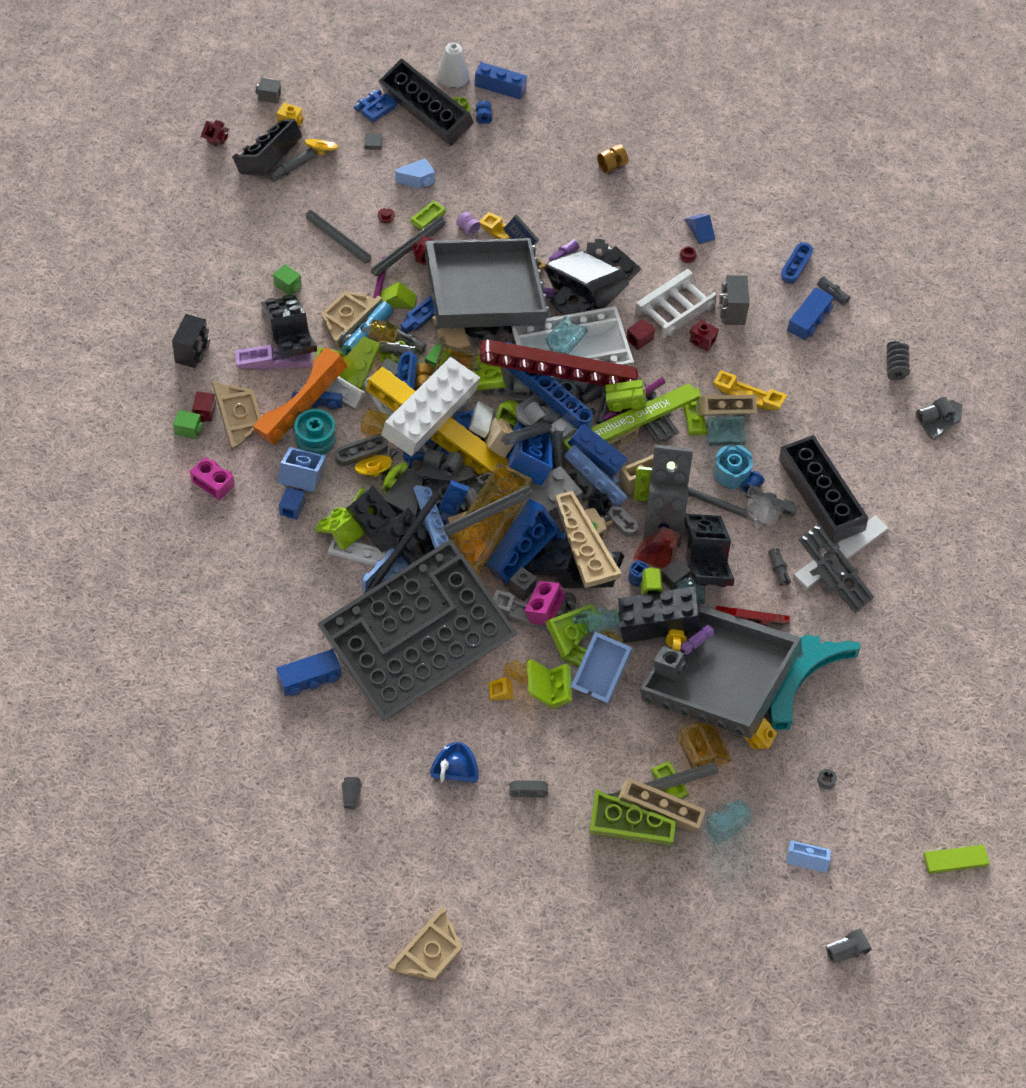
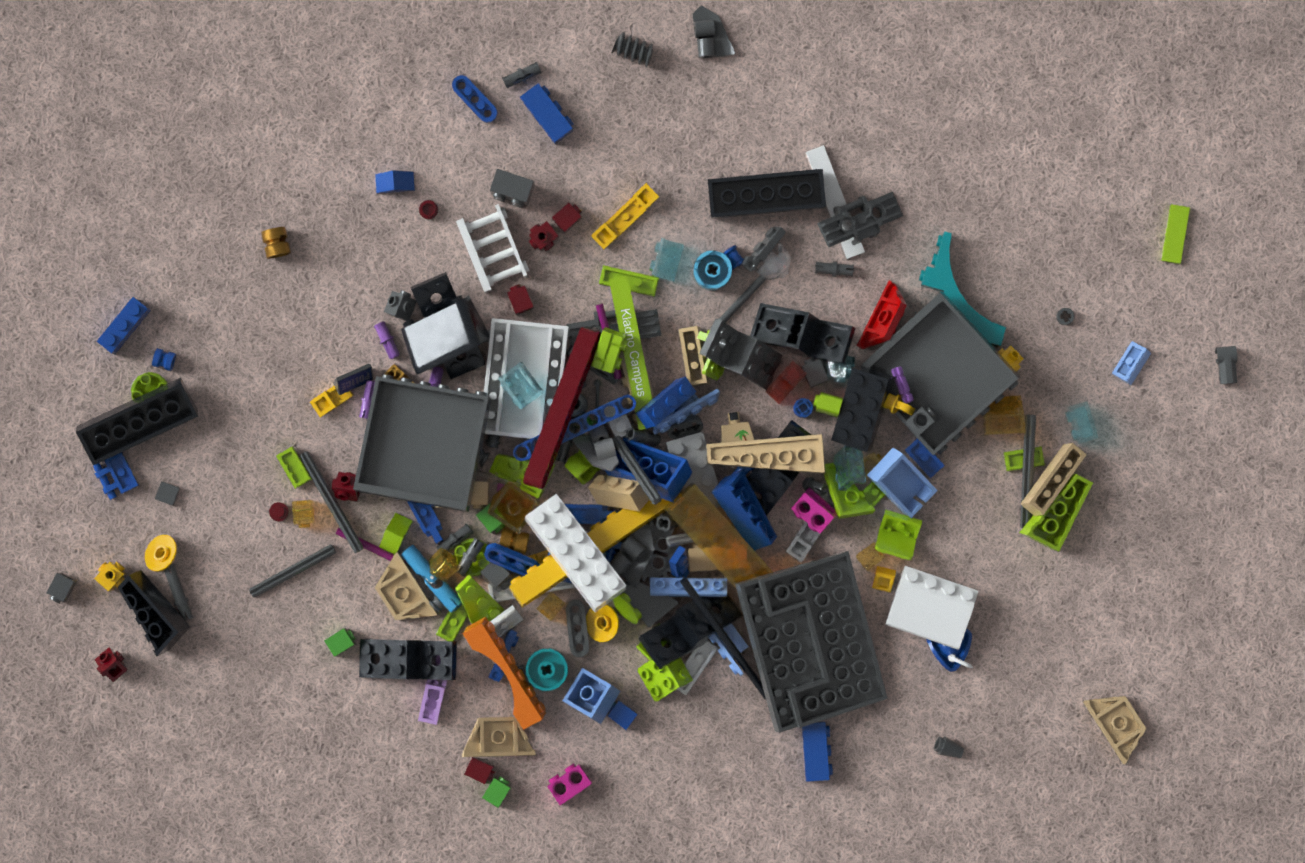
camera: 65 degrees left, 30 degrees up
black brick [172,314,210,368] -> none
light blue slope [395,158,435,188] -> none
white cone [436,43,469,88] -> none
dark grey axle [444,486,533,536] -> none
lavender wheel [456,212,481,236] -> none
white tile [469,401,494,438] -> none
dark grey brick [509,567,537,601] -> none
dark grey beam [509,780,548,797] -> none
black gear [588,493,611,516] -> none
light grey beam [608,506,638,537] -> none
tan brick [697,395,757,416] -> none
none -> clear yellow brick [292,500,315,528]
none -> dark red brick [552,202,582,233]
none -> white slope [885,566,978,650]
none -> blue plate [905,438,945,478]

